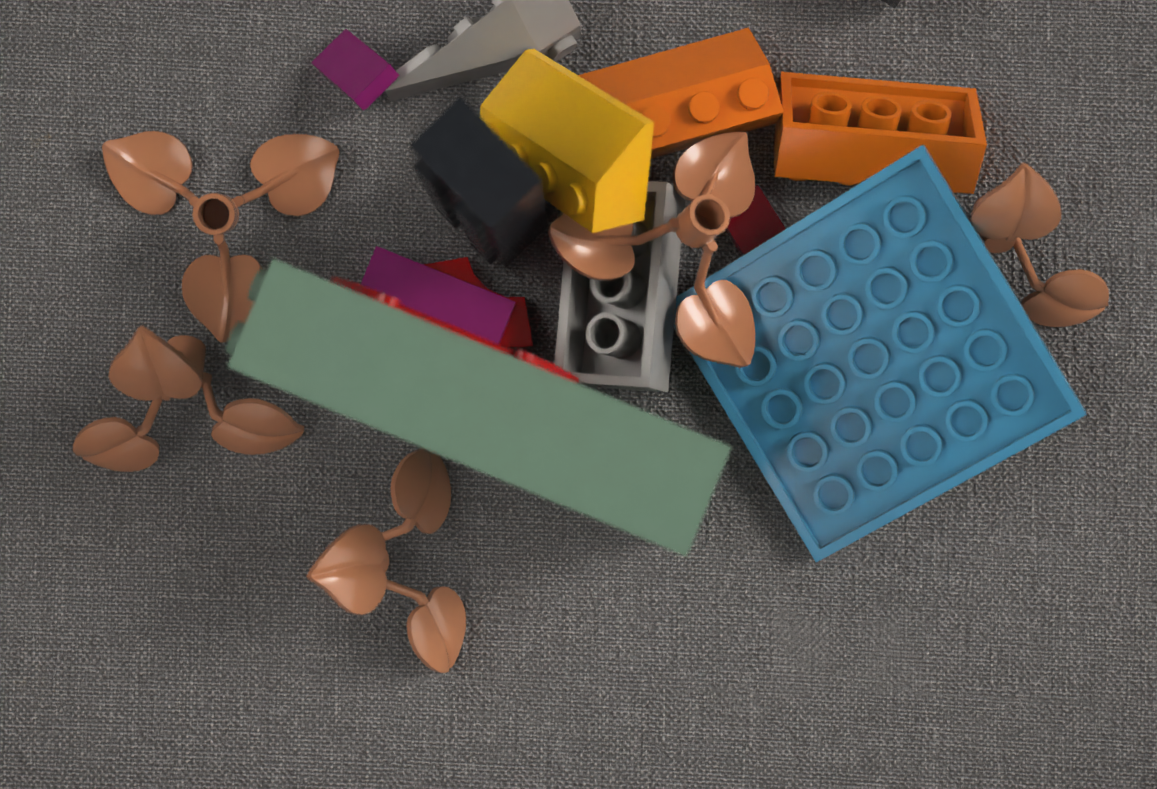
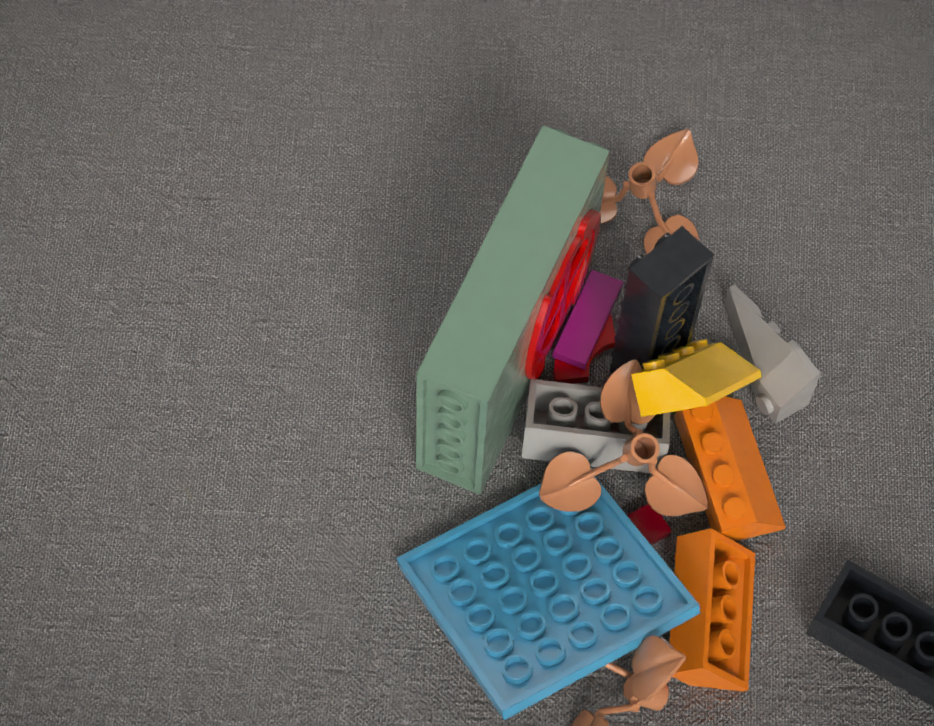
camera: 90 degrees right, 25 degrees down
nougat plant [73,325,305,472] -> none
nougat plant [306,447,466,673] -> none
magenta tile [311,28,399,111] -> none

